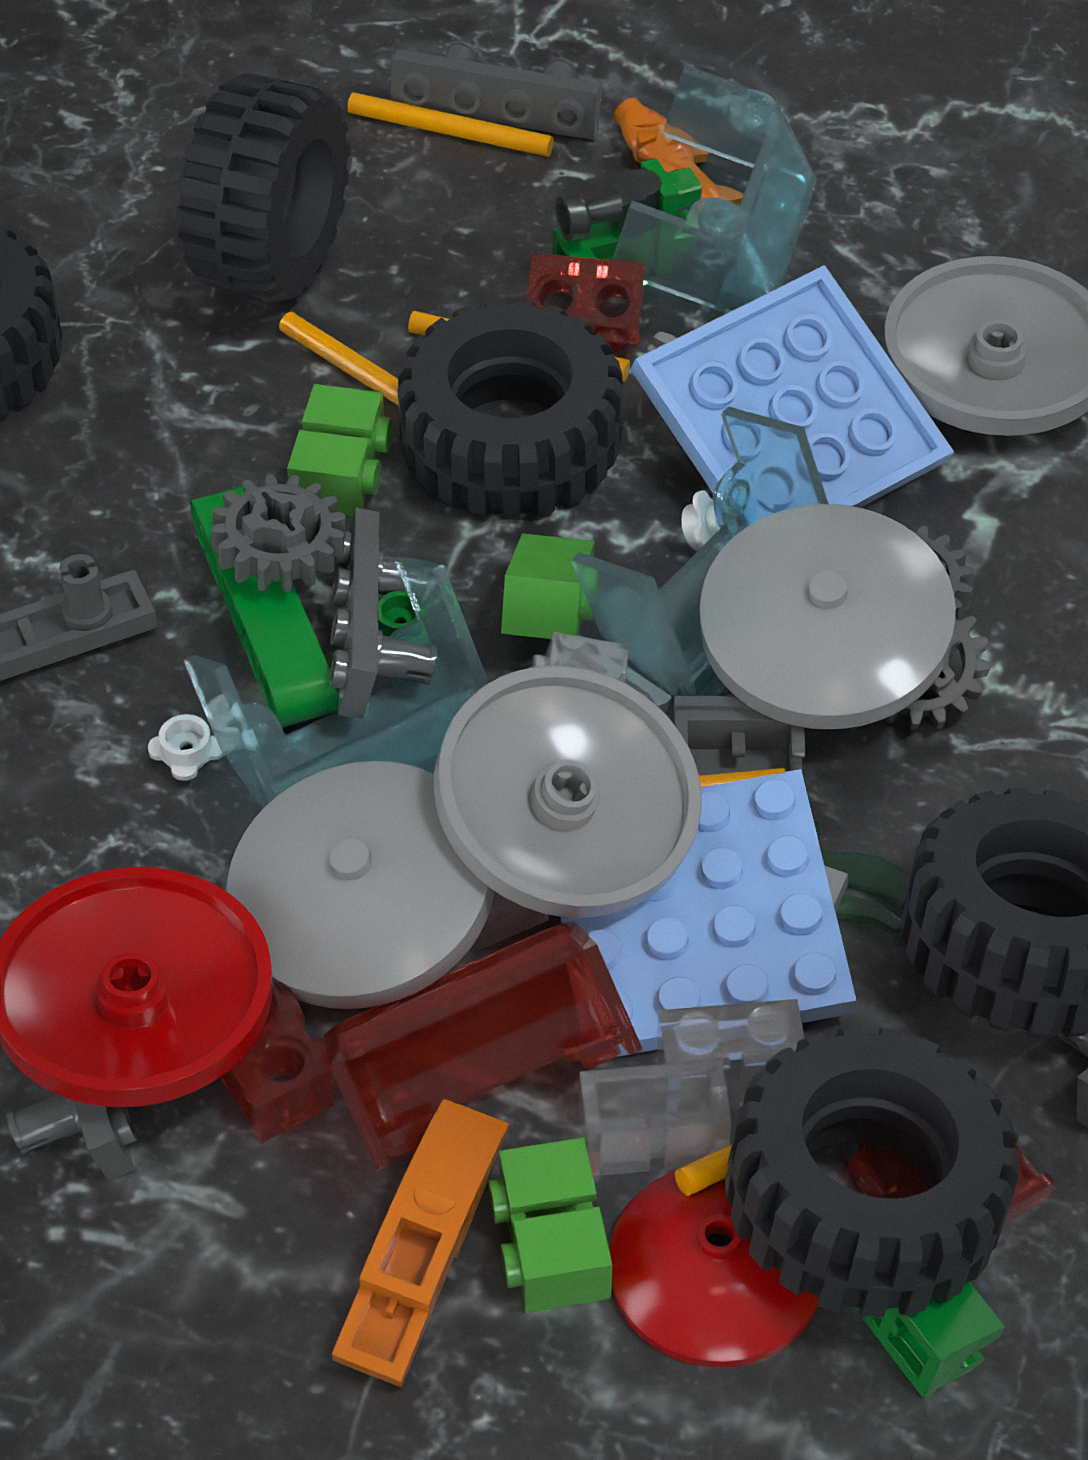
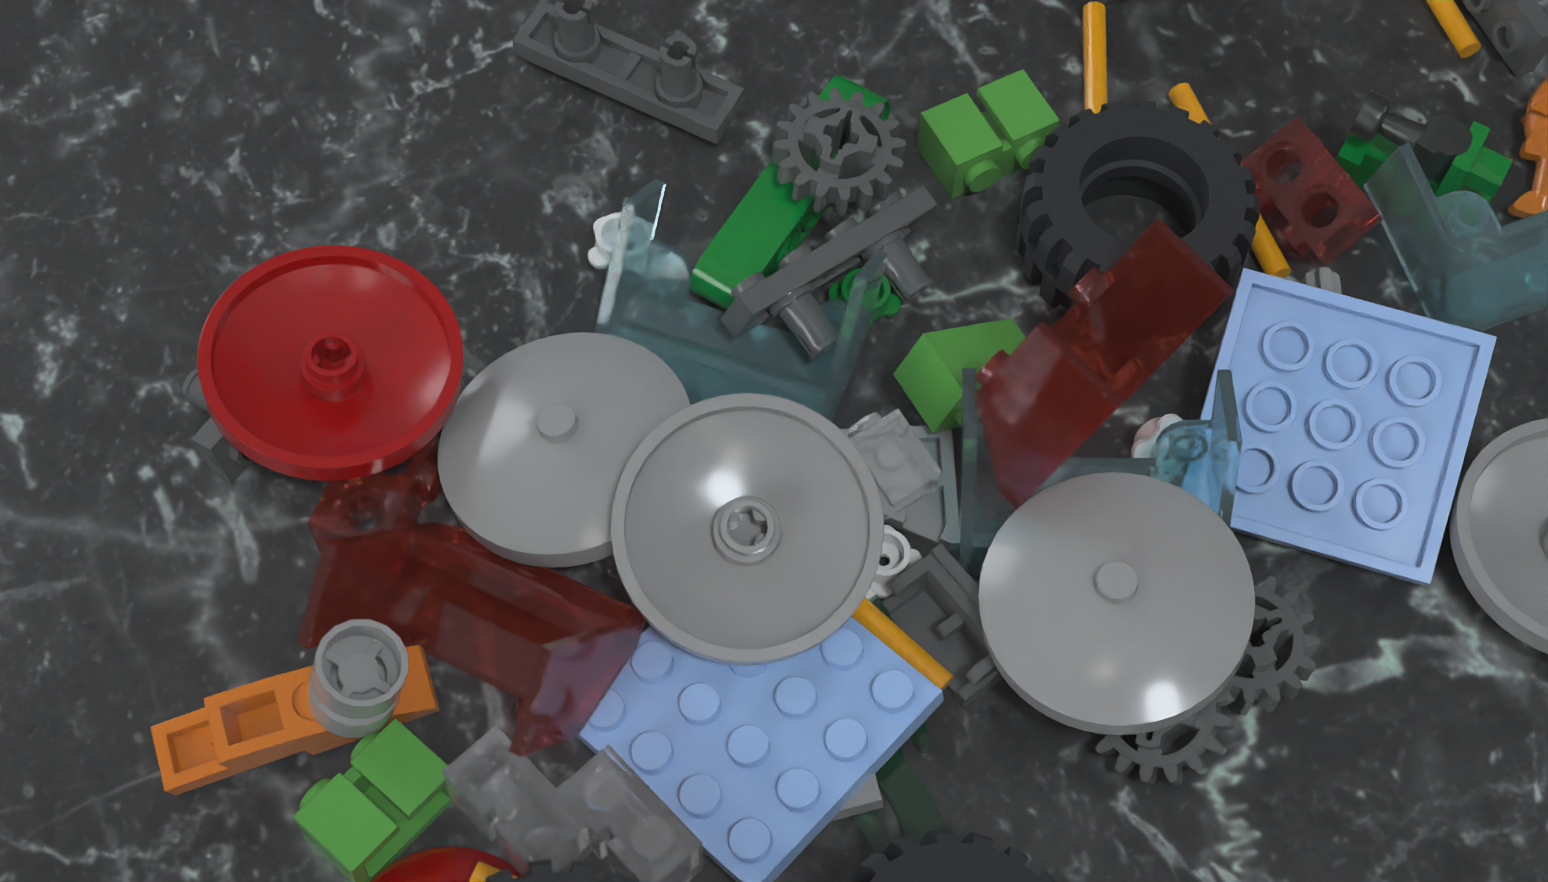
camera: 50 degrees right, 10 degrees up
none -> light grey wheel [308,619,409,738]
none -> clear red windscreen [974,218,1235,510]

